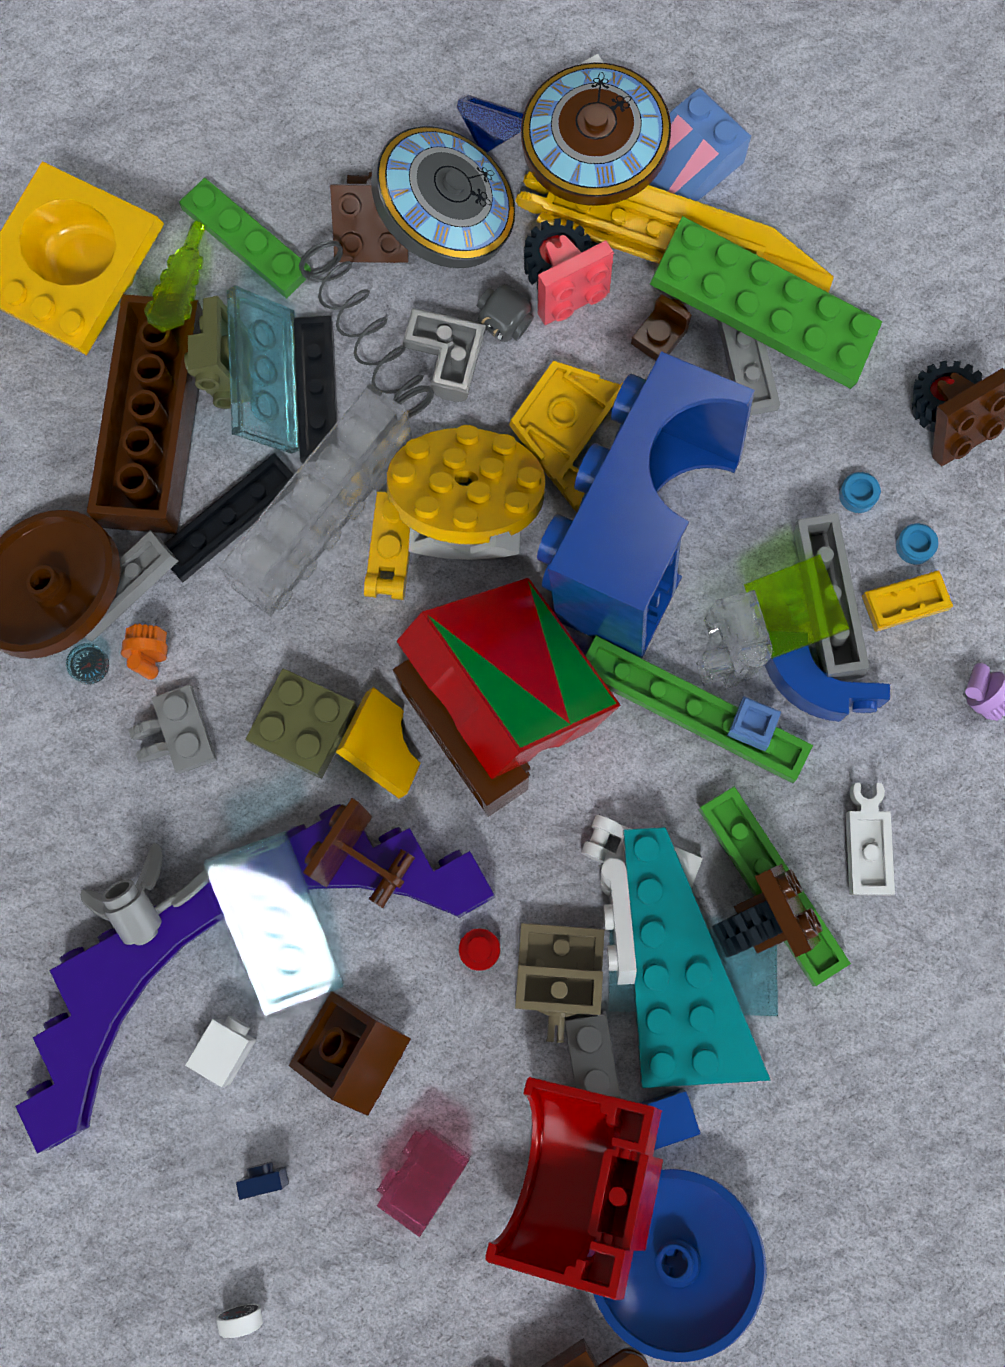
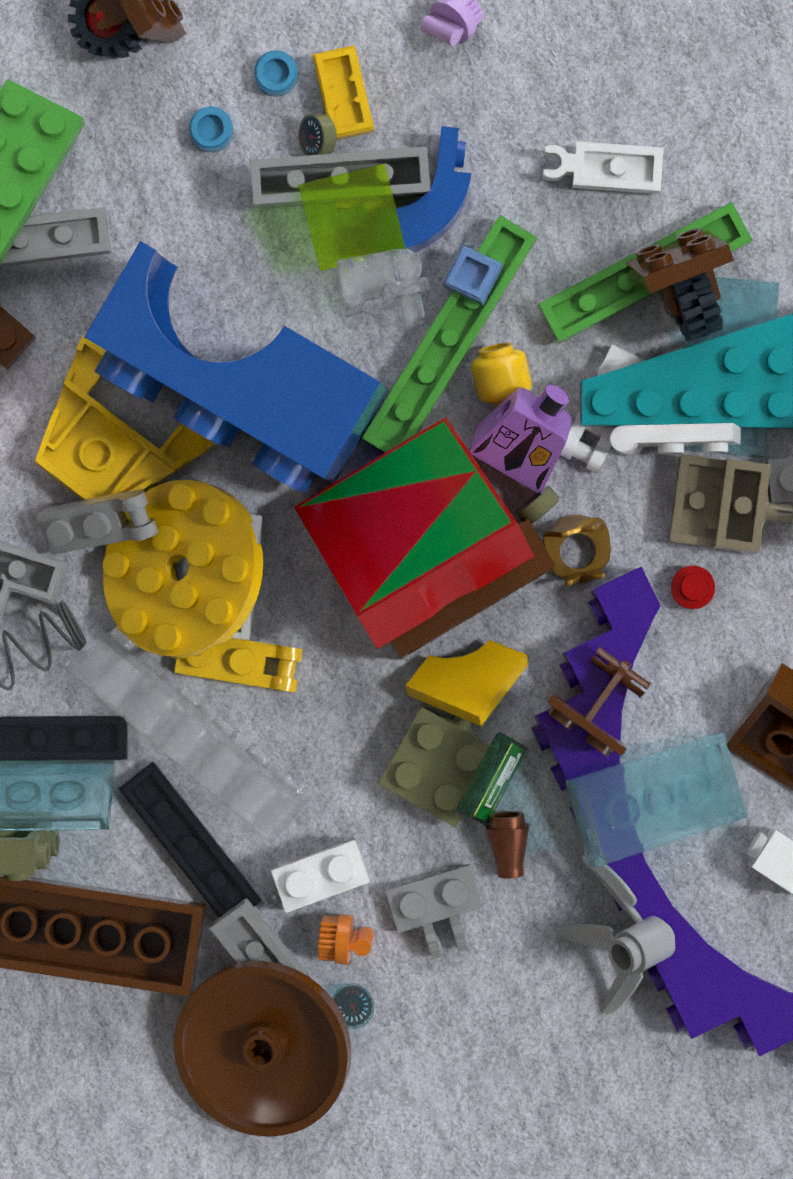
camera: 90 degrees left, 10 degrees up
none -> light grey plate [36,489,159,555]
none -> white brick [271,838,371,913]
none -> tile [298,114,337,156]
none -> tile [457,732,528,826]
none -> medium lavender torso [469,385,572,494]
none -> yellow head [471,342,532,408]
none -> copper cone [486,811,530,879]
none -> olive tile [516,485,559,524]
none -> pearl gold piece [543,514,611,586]

